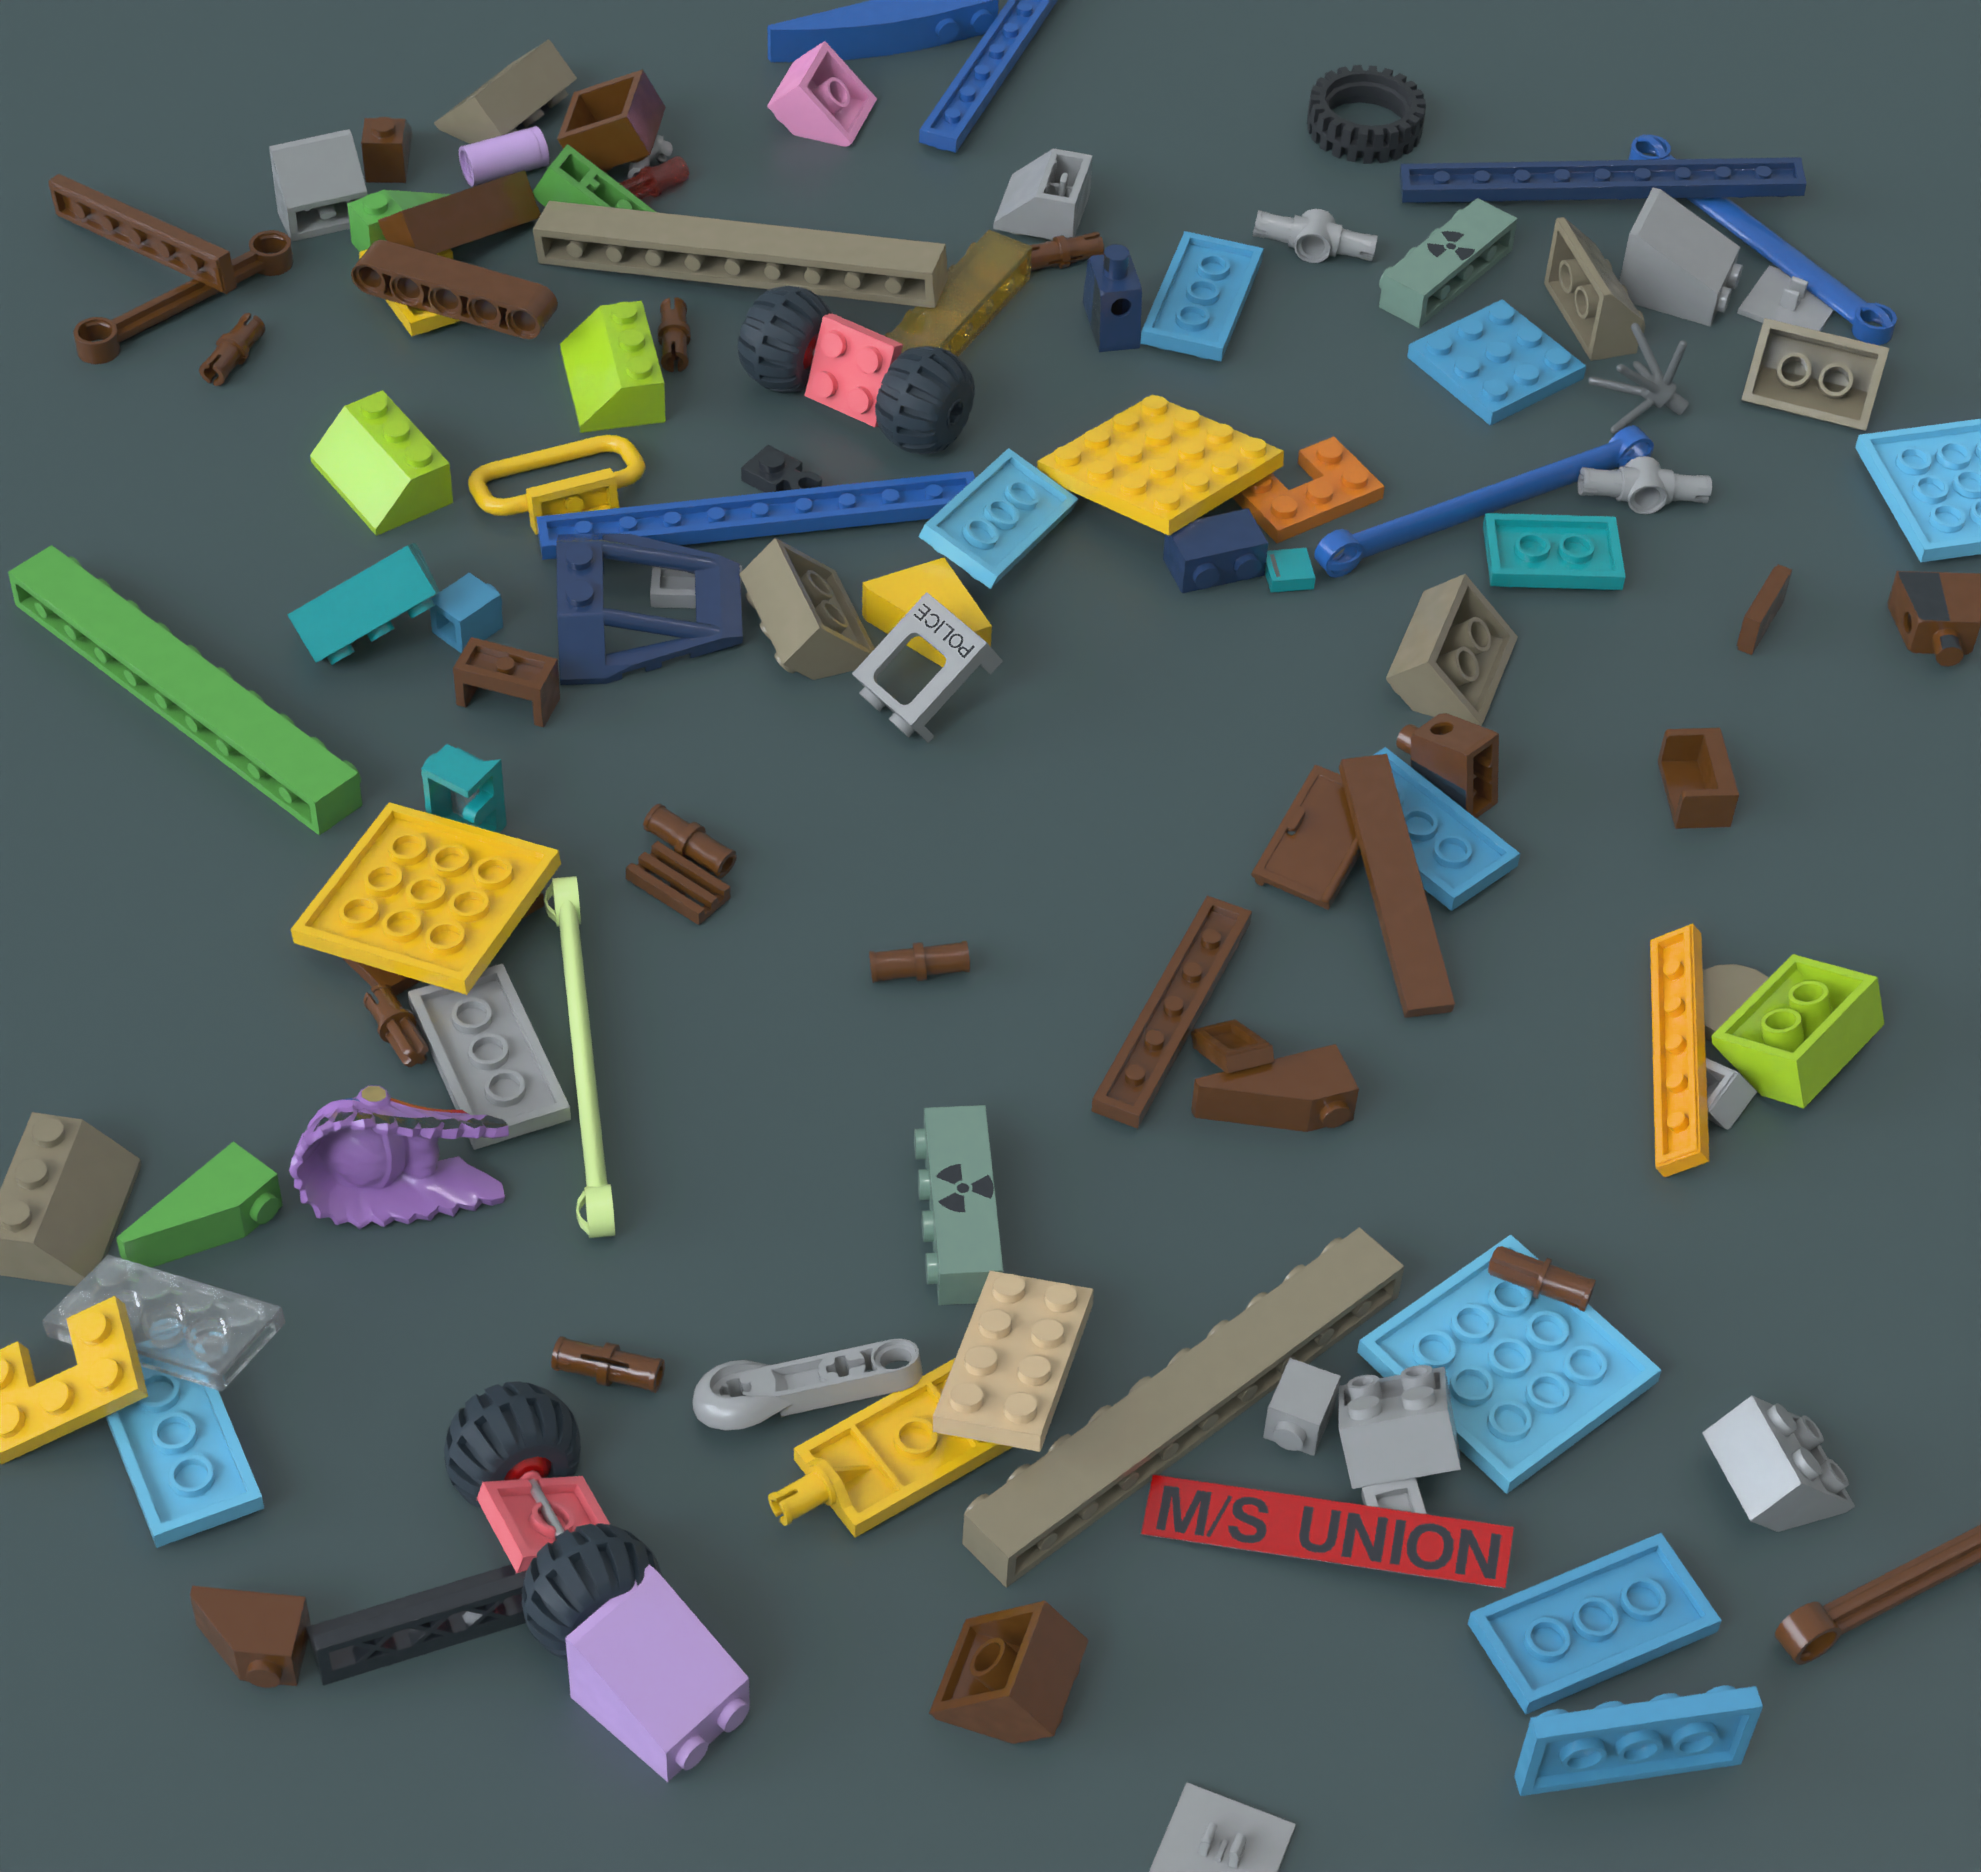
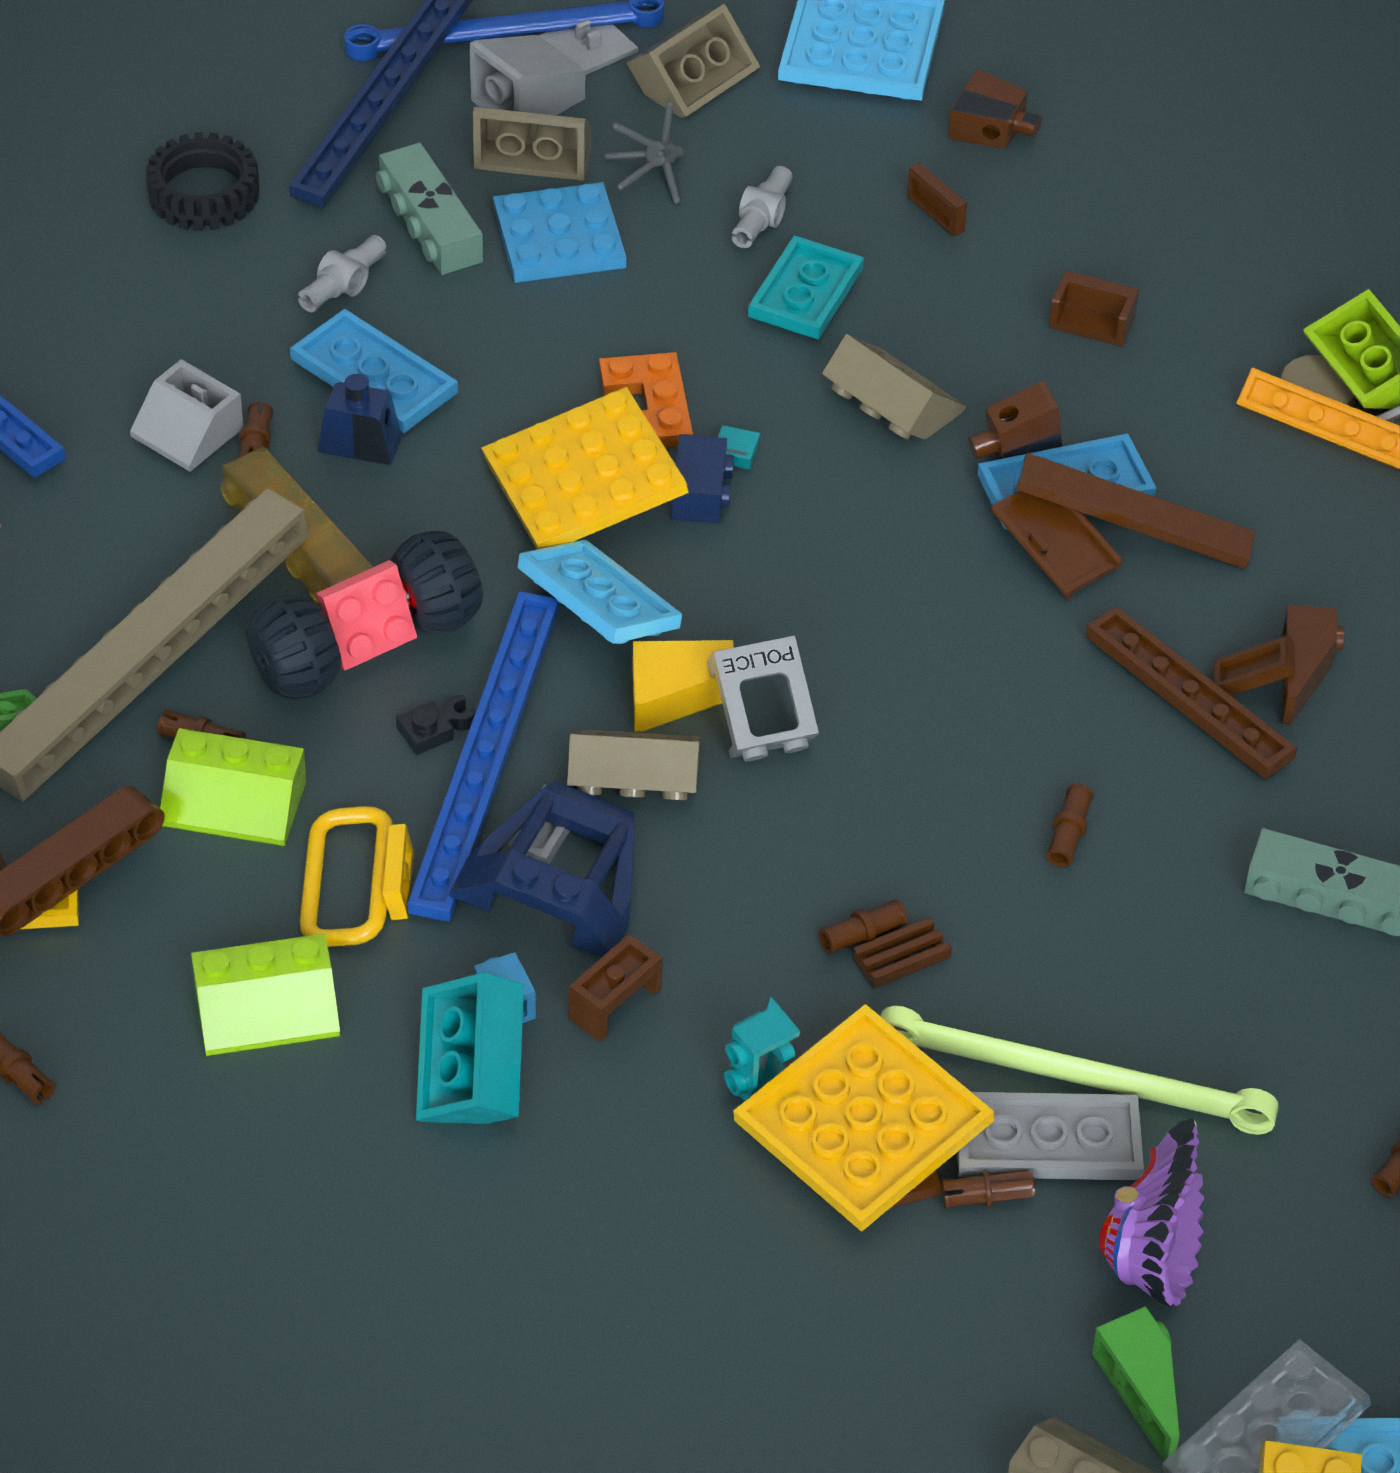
camera: 65 degrees left, 0 degrees up
bright green brick [8,545,363,836] -> none
blue piece [1314,425,1654,578] -> none

